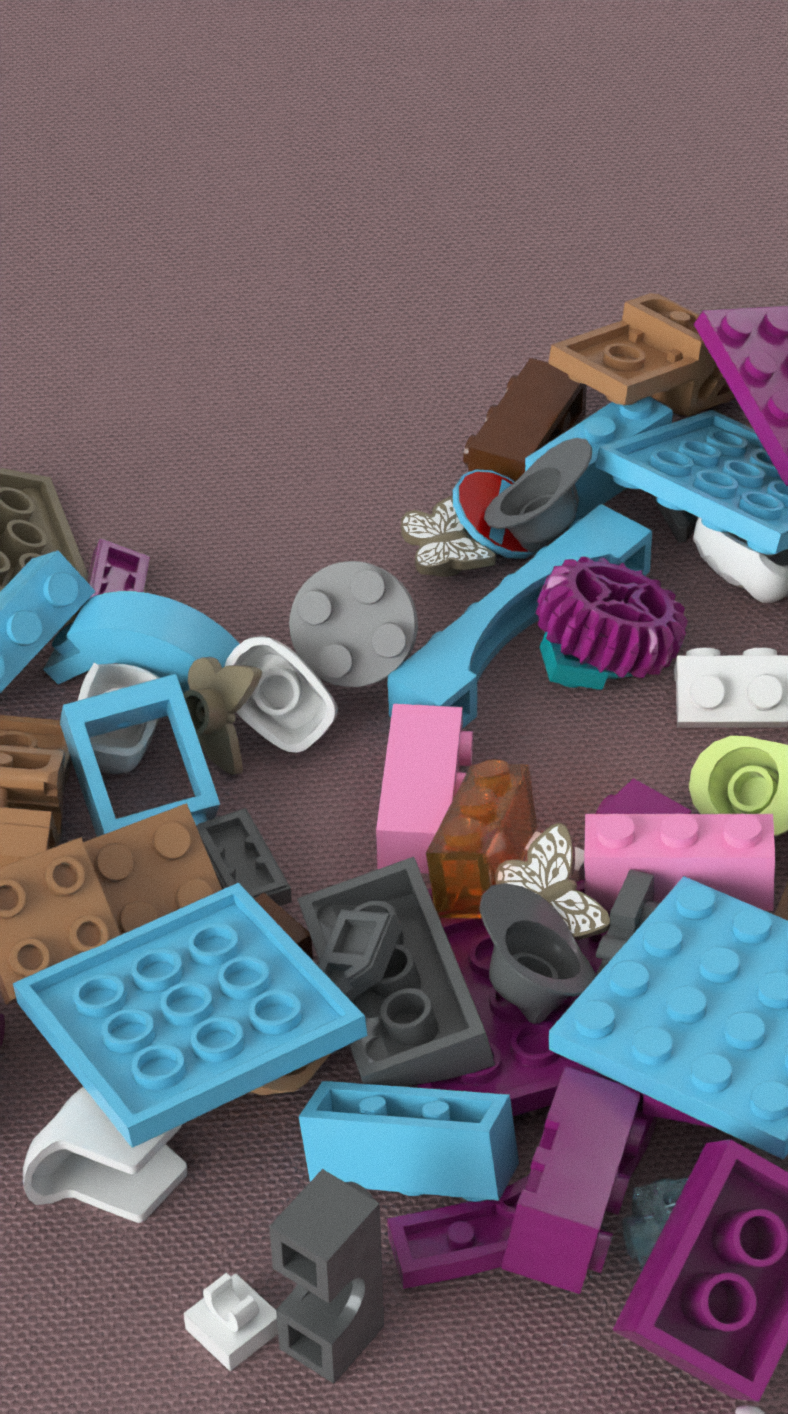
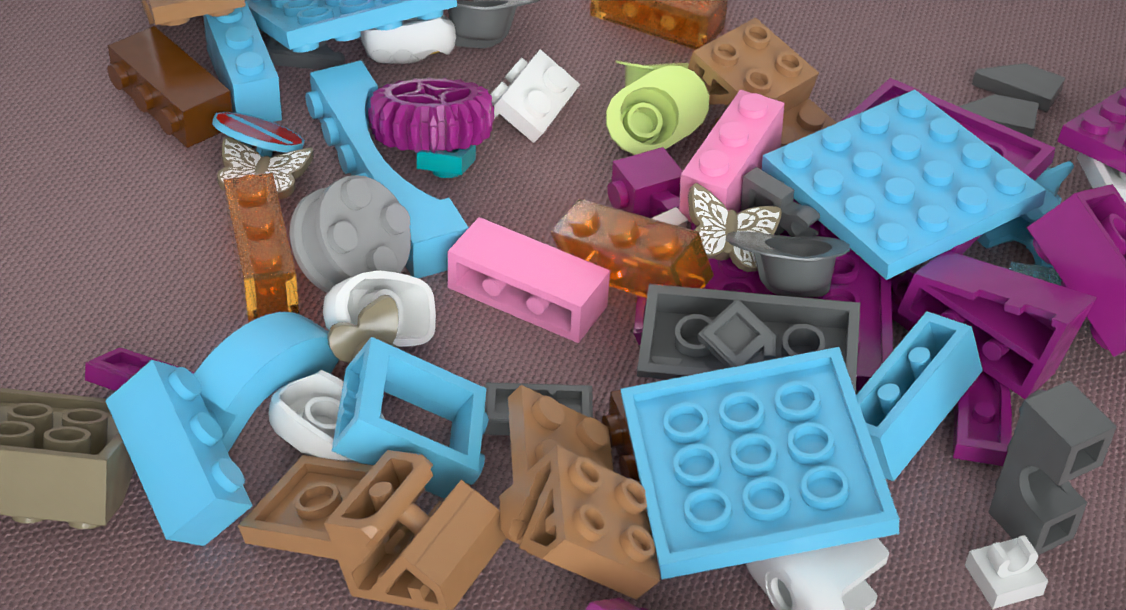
camera: 70 degrees left, 0 degrees up
dark grey piece [484,438,592,552] -> none
none -> clear orange brick [223,173,299,323]

